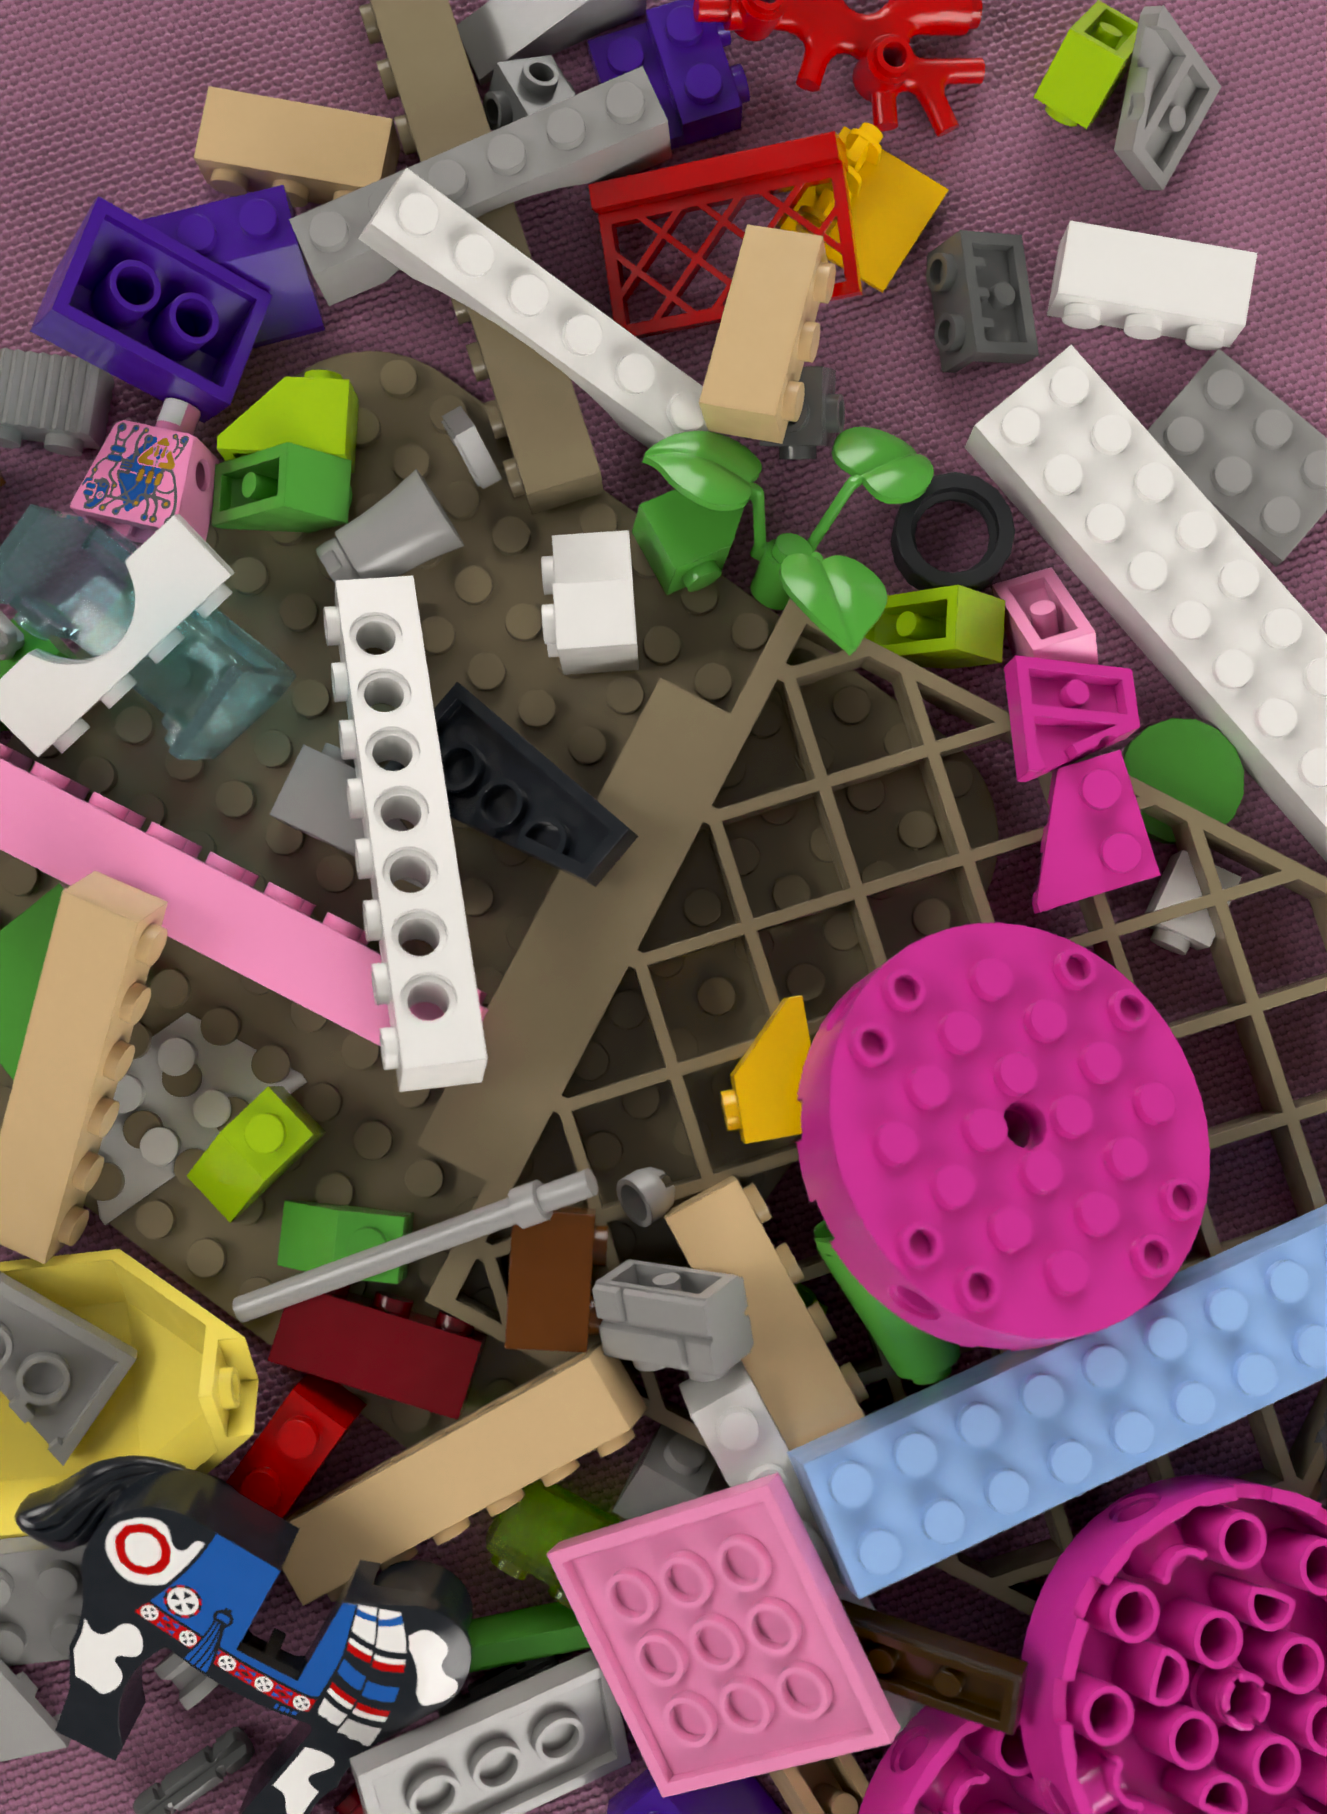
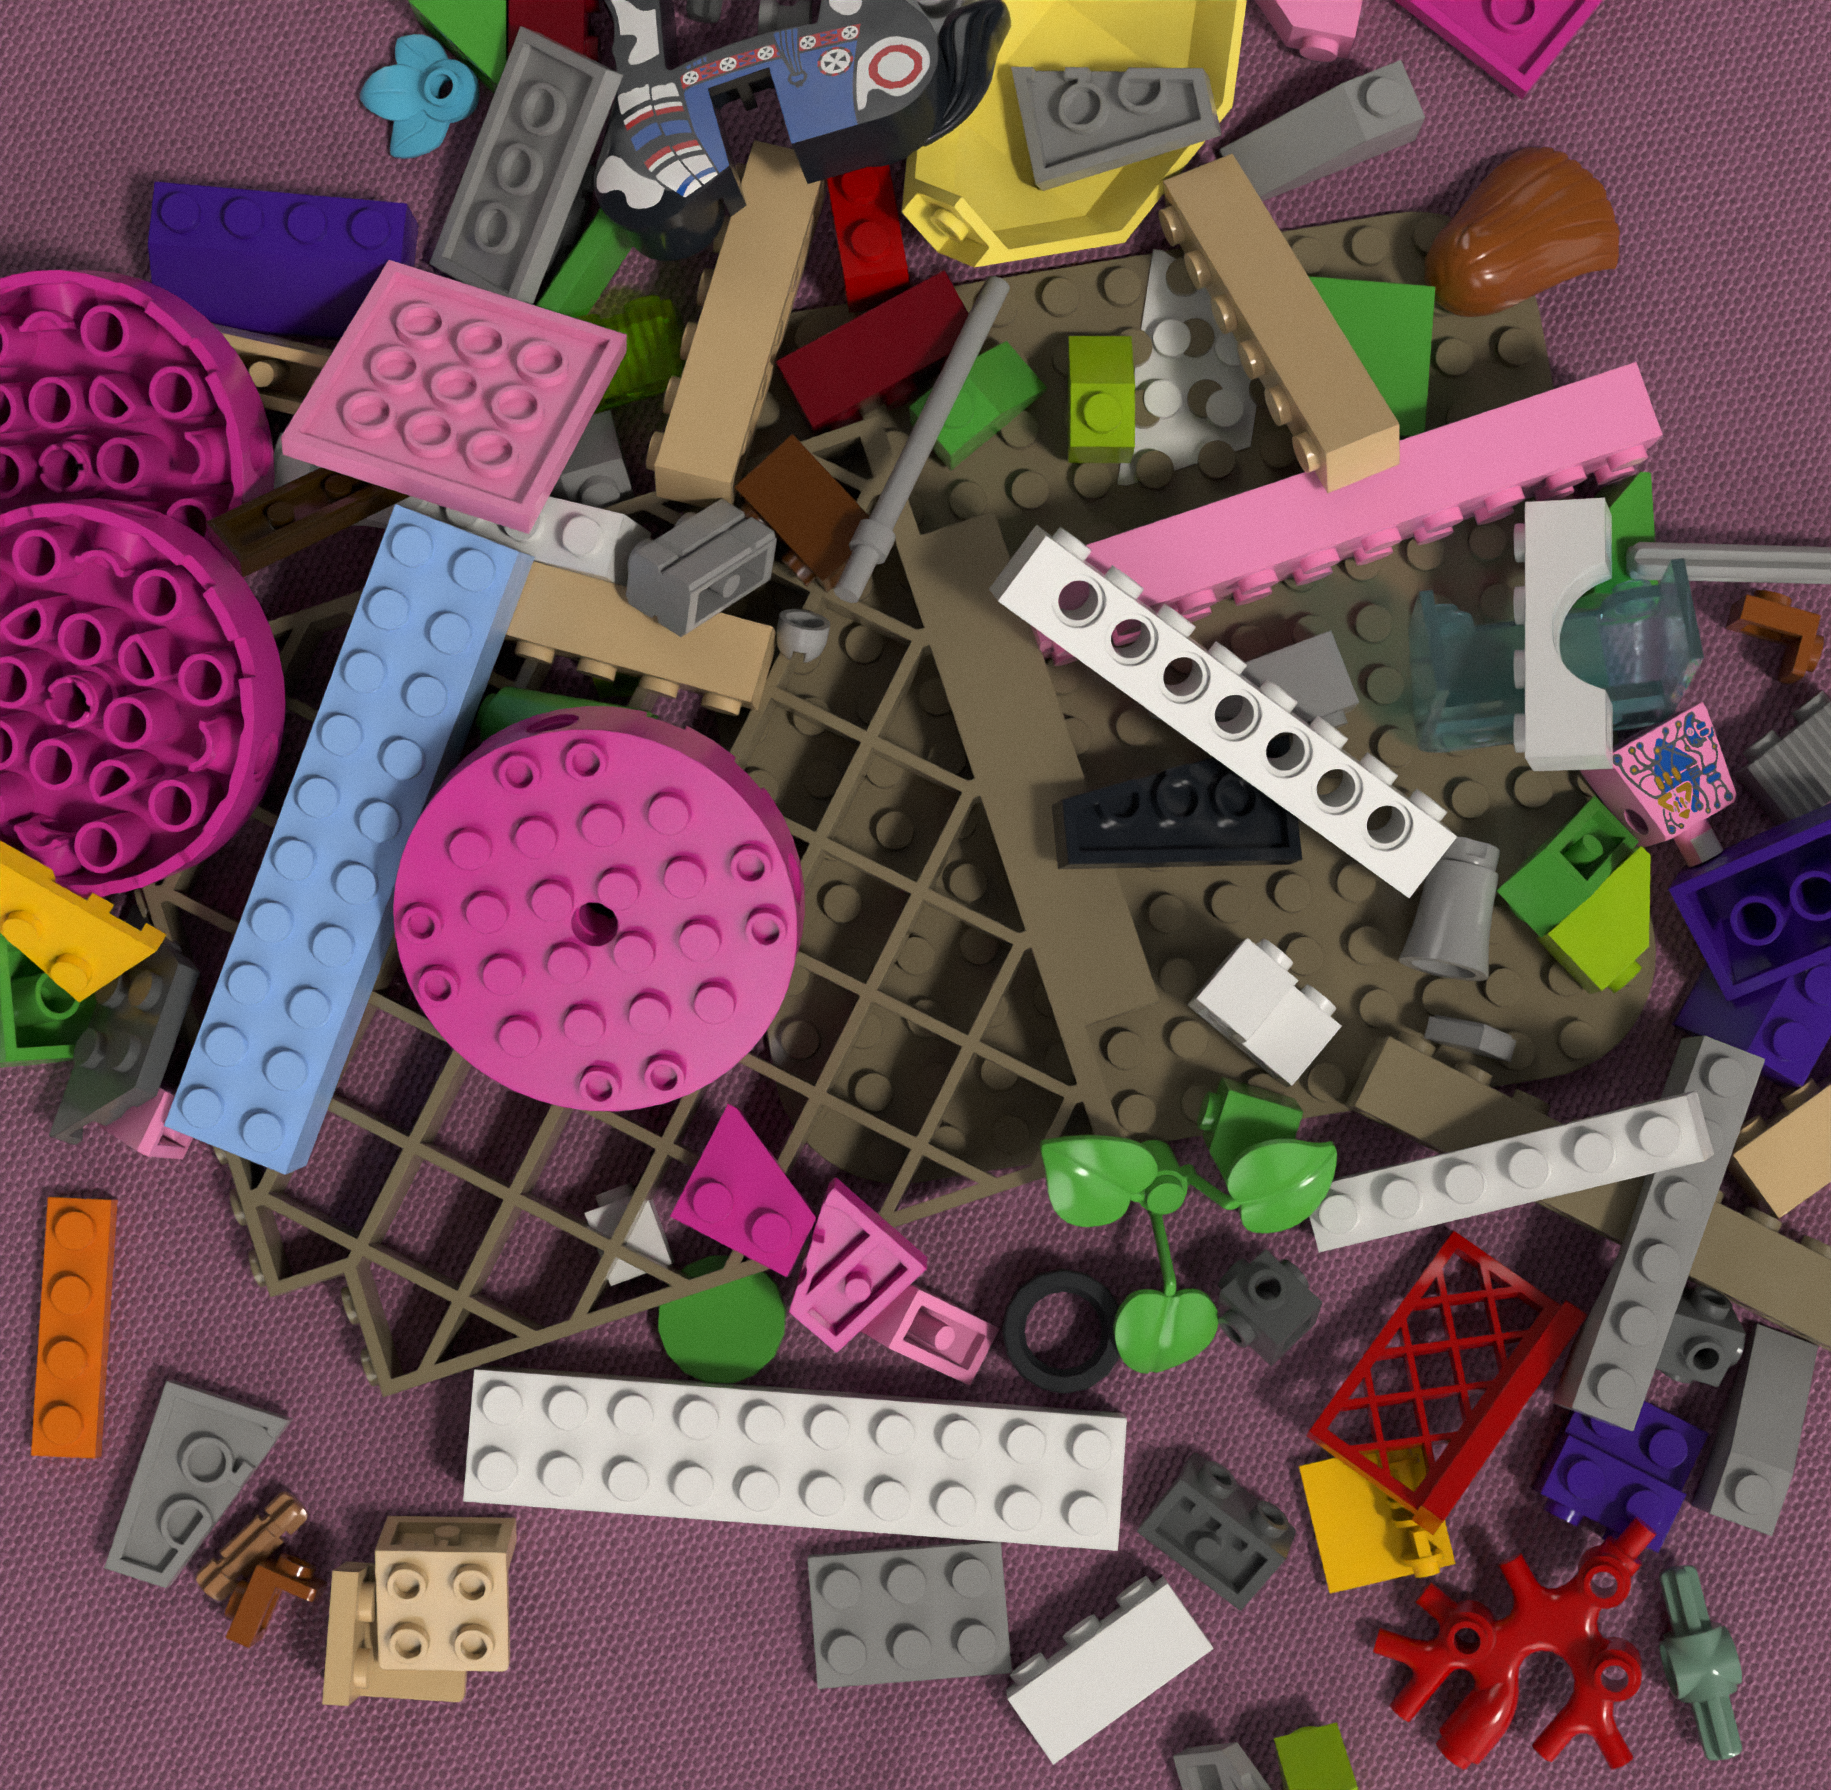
camera: 135 degrees right, 0 degrees up
tan brick [699,224,836,444] -> none
yellow slope [721,995,811,1144] -> none
lime slope [864,585,1005,669] -> none

